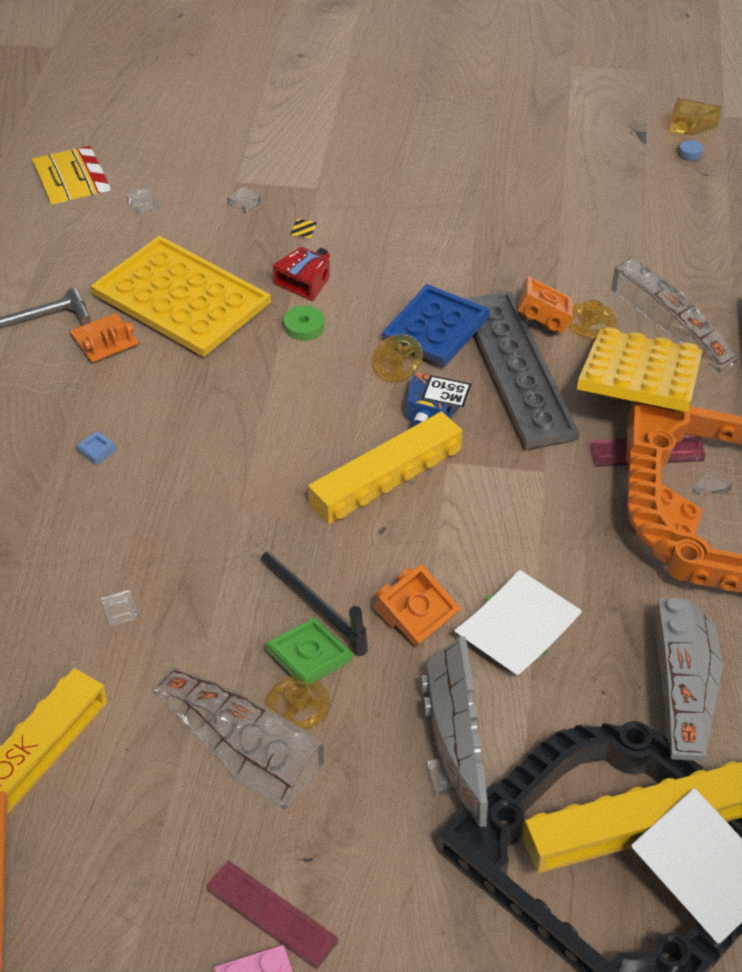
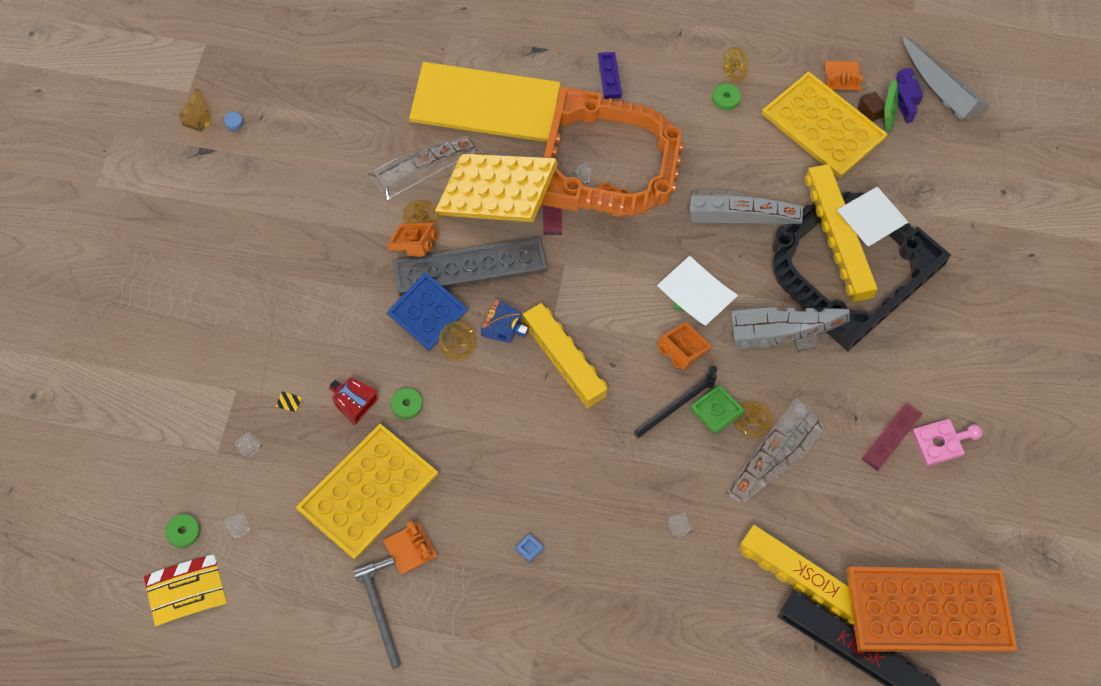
camera: 90 degrees left, 15 degrees up
sticker [421,375,472,408] -> none
none -> bright green piece [165,514,200,548]

